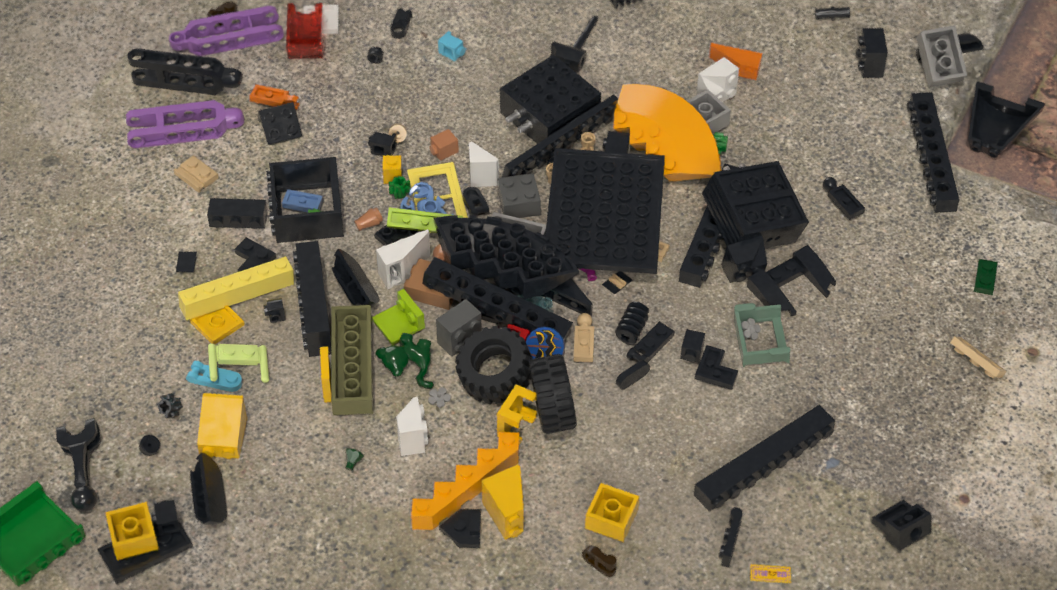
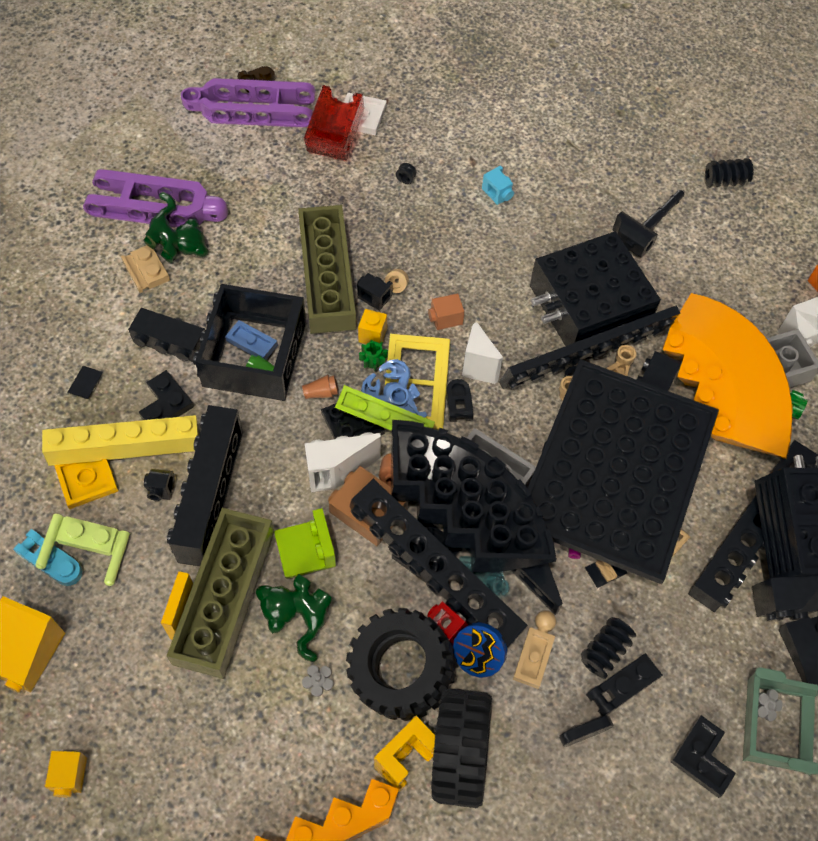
camera: 15 degrees right, 10 degrees up
black piece [127,49,243,96] -> none
orange plate [249,84,300,110] -> none
black bracket [257,102,302,145] -> none
black brick [332,249,380,307] -> none
dark green rock [345,448,364,471] -> none
black piece [390,8,413,39] -> none
white slope [397,397,428,456] -> none
dark grey brick [436,299,482,357] -> none
dark grey brick [497,173,541,218] -> none
black brick [680,329,705,363] -> none
none -> yellow brick [45,751,87,798]
none -> dark green animal [143,192,209,263]
none -> olive brick [298,205,356,334]

